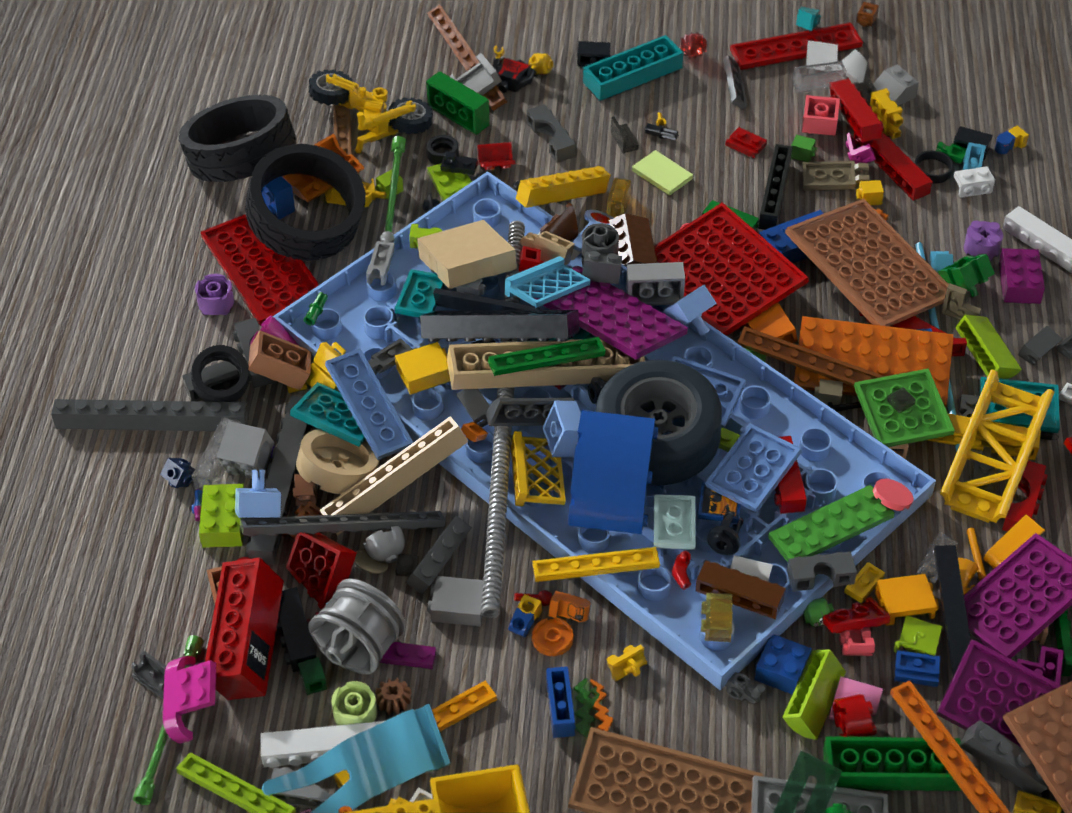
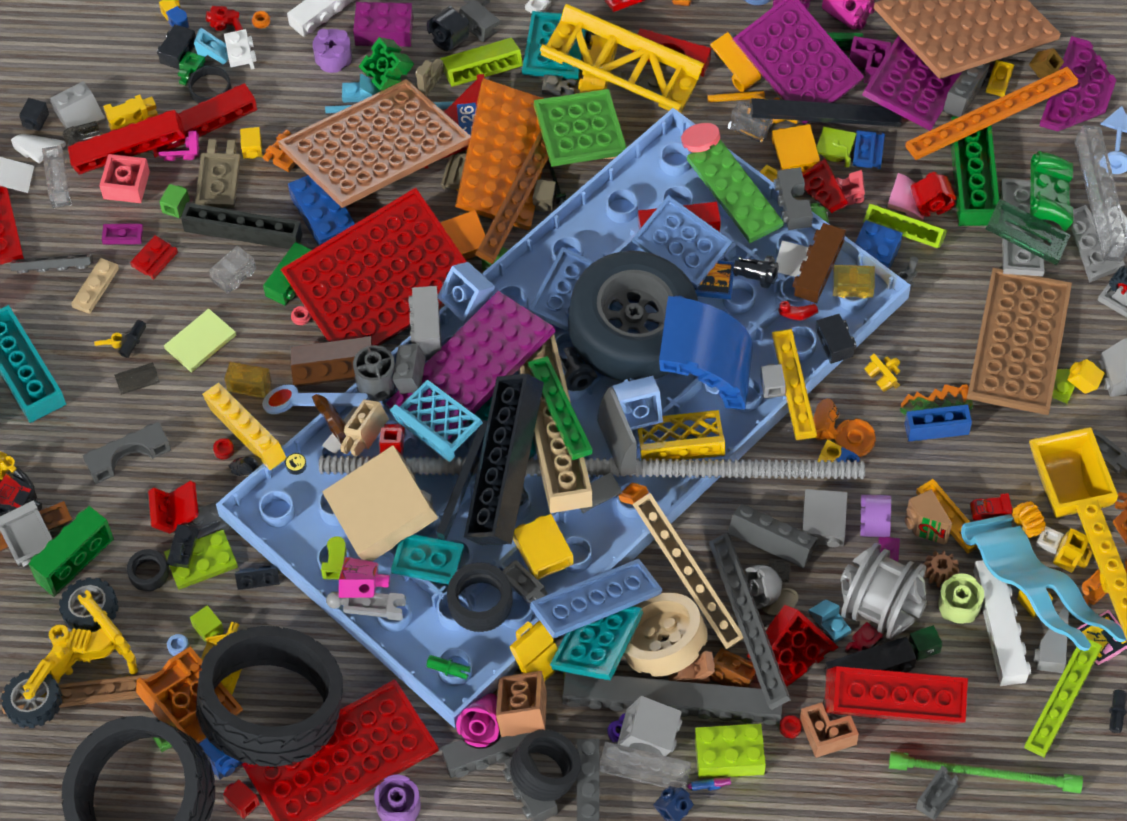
camera: 90 degrees left, 10 degrees up
dark pink piece [163,656,216,744] -> none
light blue brick [235,470,281,518] -> none
bright green hose [385,136,406,232] -> none
red bar [514,590,553,606] -> none
light aqua plate [654,494,696,550] -> none
clear smoke plate [887,387,916,413] -> none
none -> black brick [19,98,49,131]
none -> tan plate [71,258,119,314]
none -> magenta plate [101,224,143,245]
none -> light blue tile [167,634,189,656]
none -> red piece [206,6,243,31]
none -> clear brick [209,245,256,294]
none -> red brick [223,779,260,819]
none -> orange plate [252,11,271,29]
none -> tile [285,453,307,475]
none -> dark pink torso [339,557,390,598]
none -> black brick [426,6,469,51]
none -> black tyre [447,562,513,632]
none -> light grey brick [760,364,786,398]
none -> black brick [815,314,857,364]
none -> medium lavender brick [860,494,891,537]
none -> medium nougat slope [904,490,952,545]
none -> red leg [969,493,1013,521]
none -> light orange gear [1012,501,1046,538]

